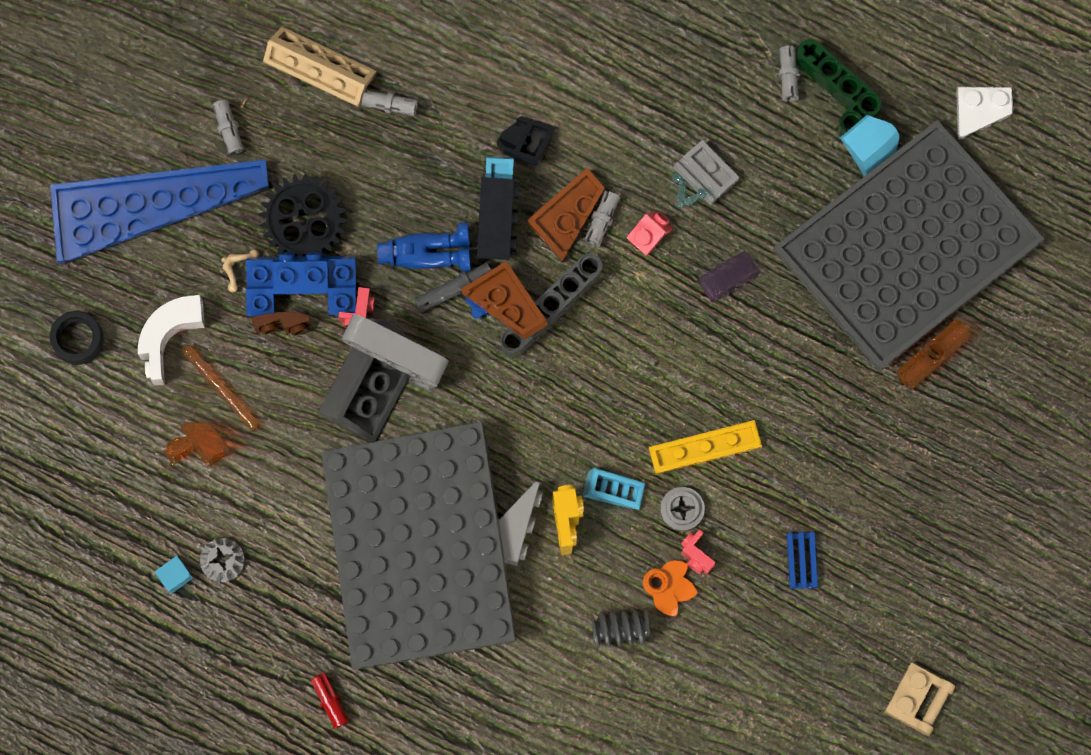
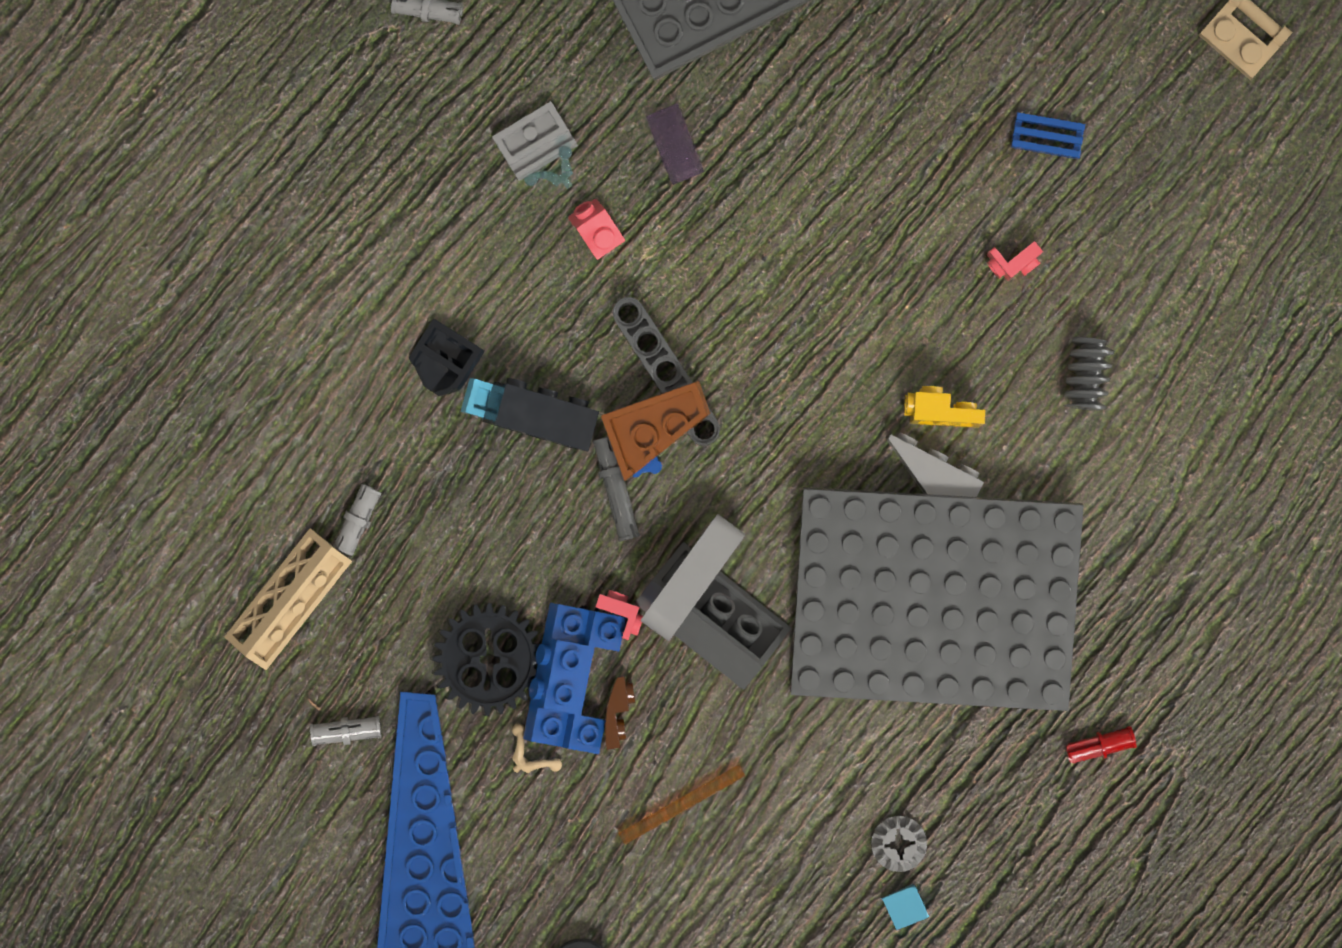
camera: 75 degrees left, 10 degrees up
white arch [138,295,205,386] -> none
clear orange brick [163,422,230,468] -> none
blue piece [377,222,471,272] -> none
dark orange wing [526,168,605,262] -> none
medium azure slope [583,468,645,510] -> none
light grey pin [584,191,620,247] -> none
orange plate [643,560,697,616] -> none
yellow tile [649,420,762,475] -> none
light grey gear [660,487,705,531] -> none

